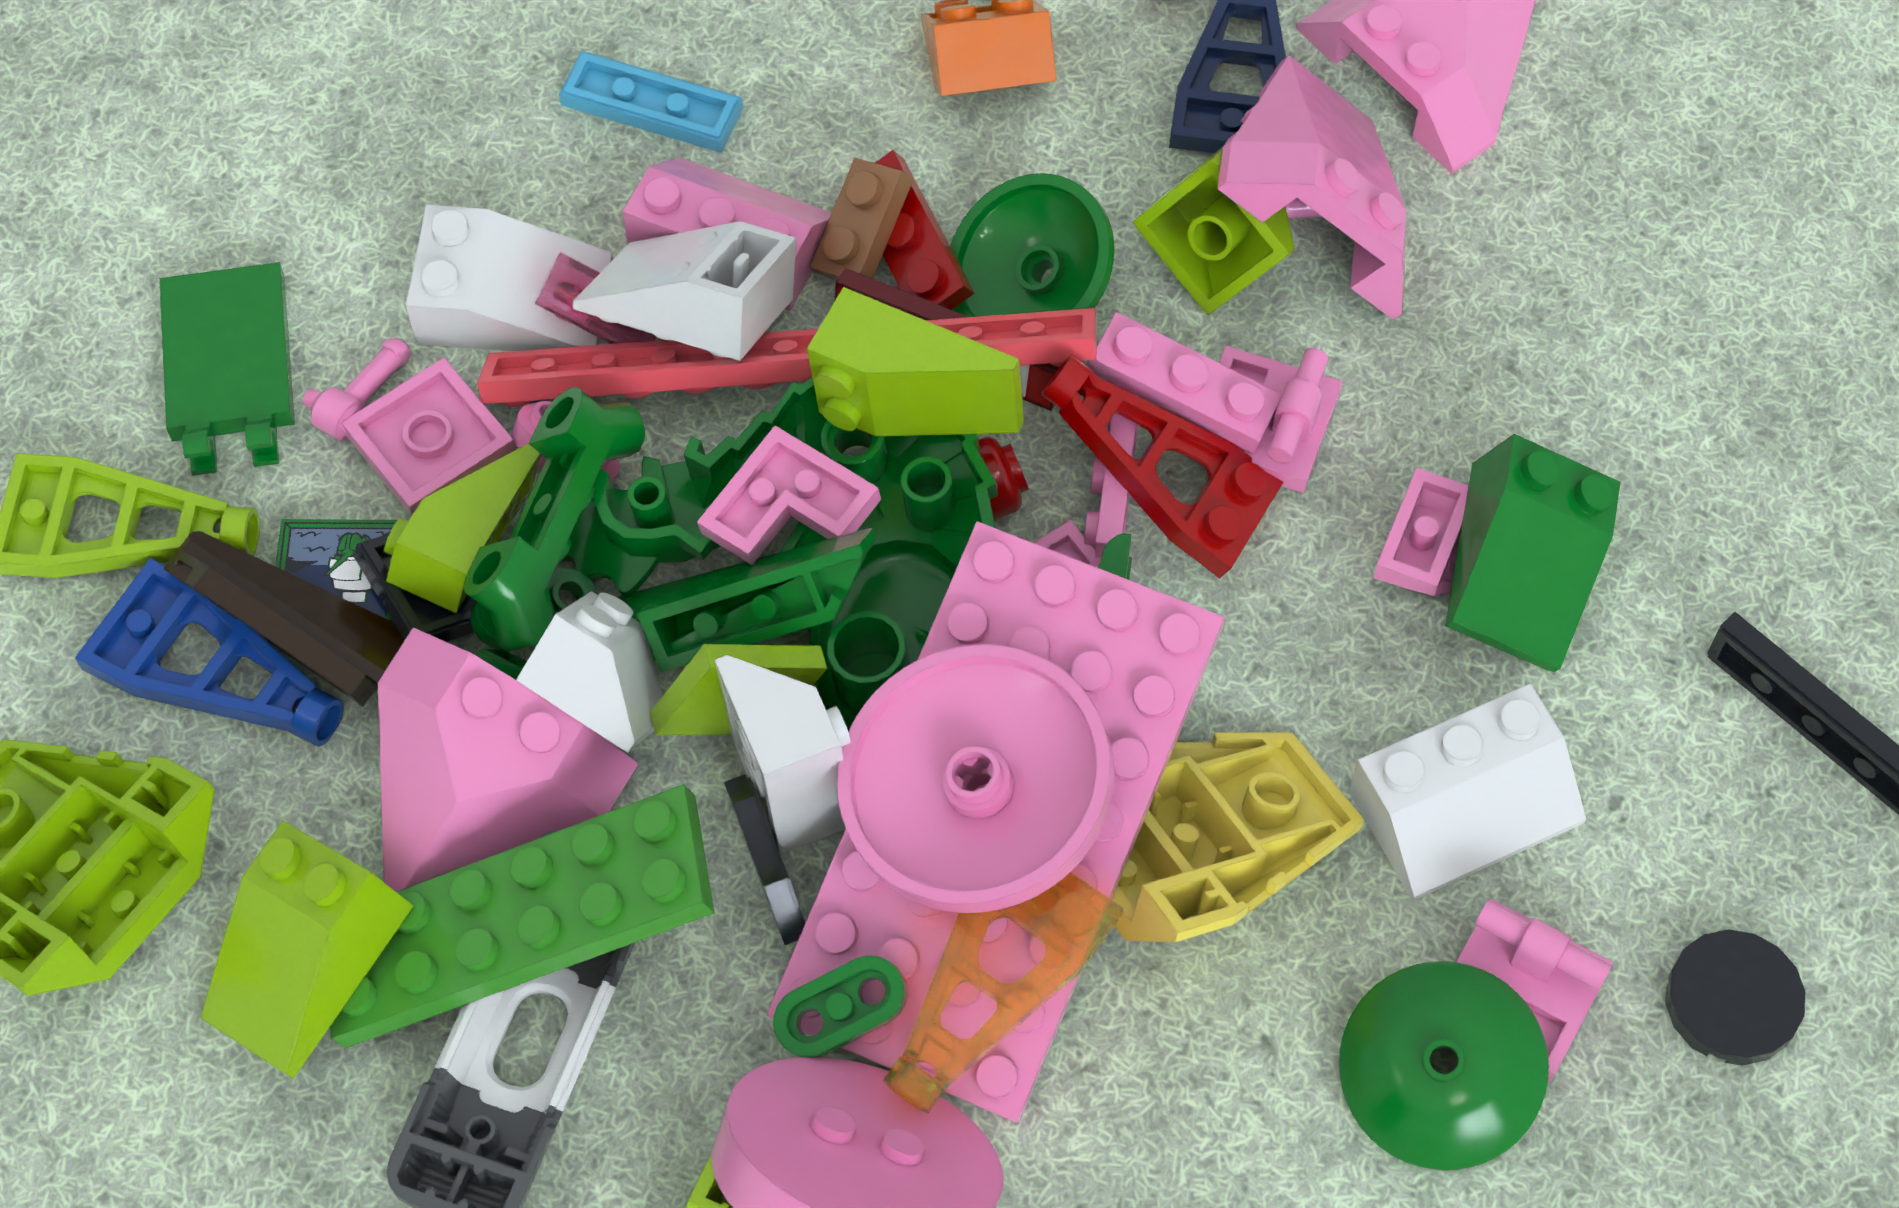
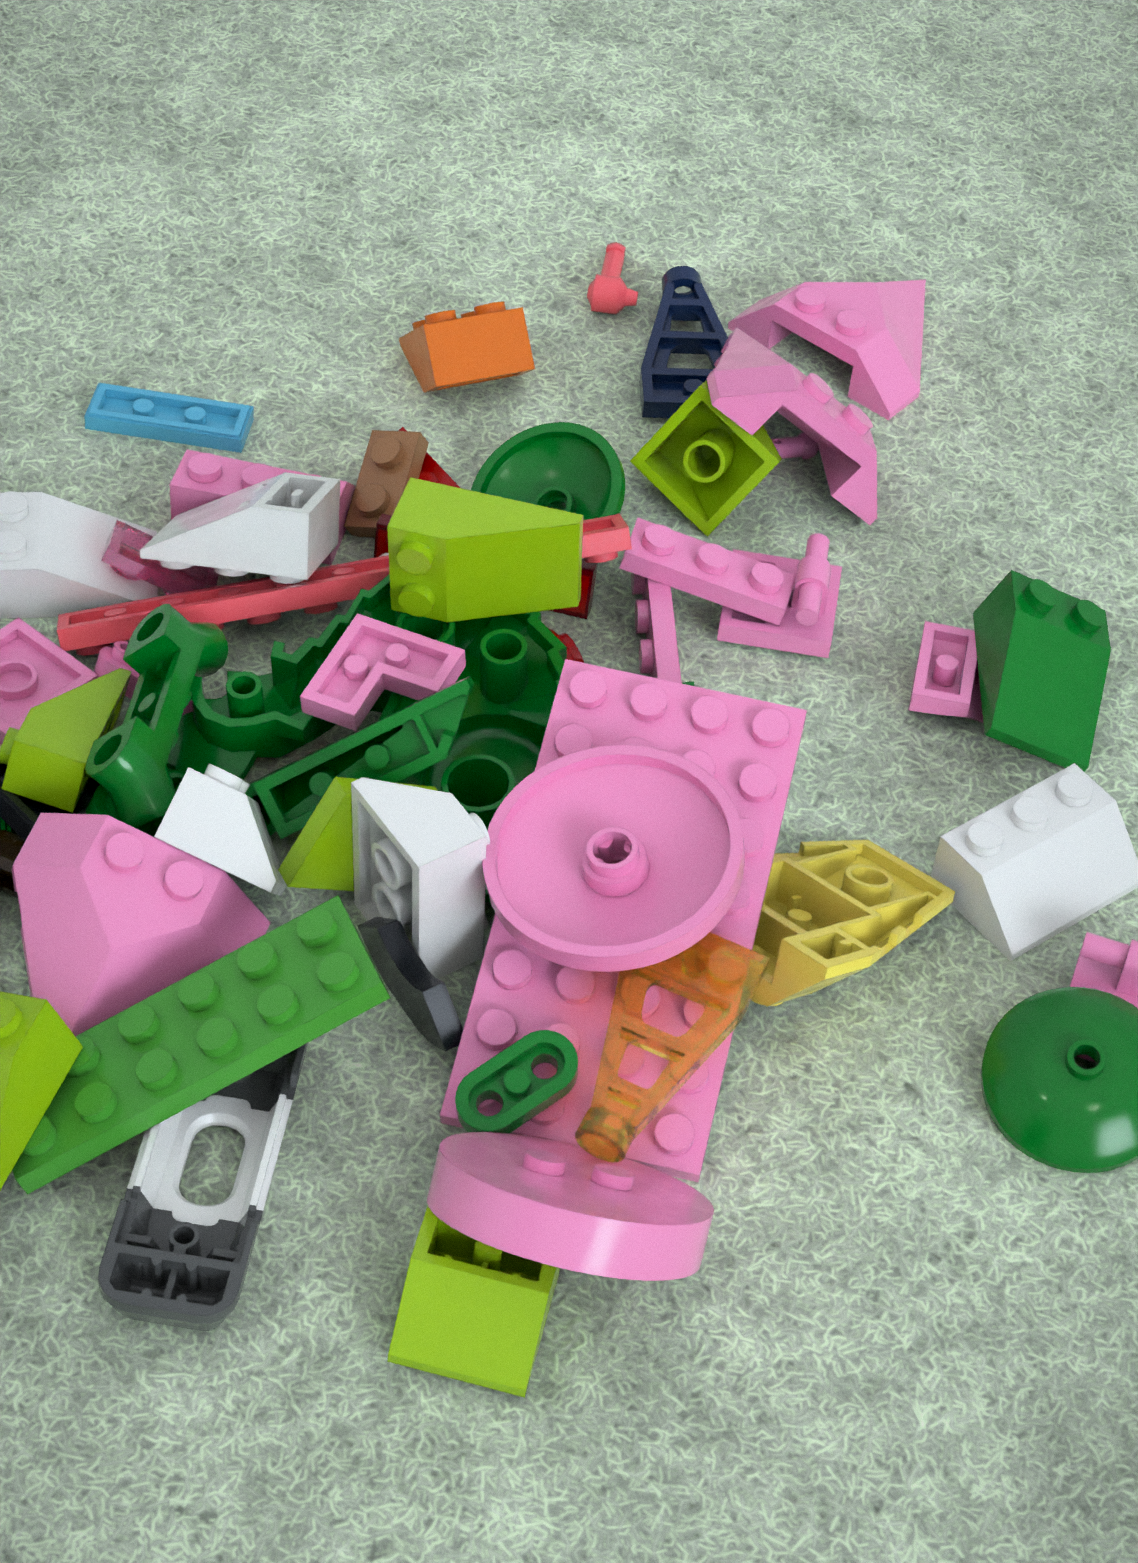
camera: 15 degrees left, 15 degrees down
red plate [1041,354,1283,579] -> none

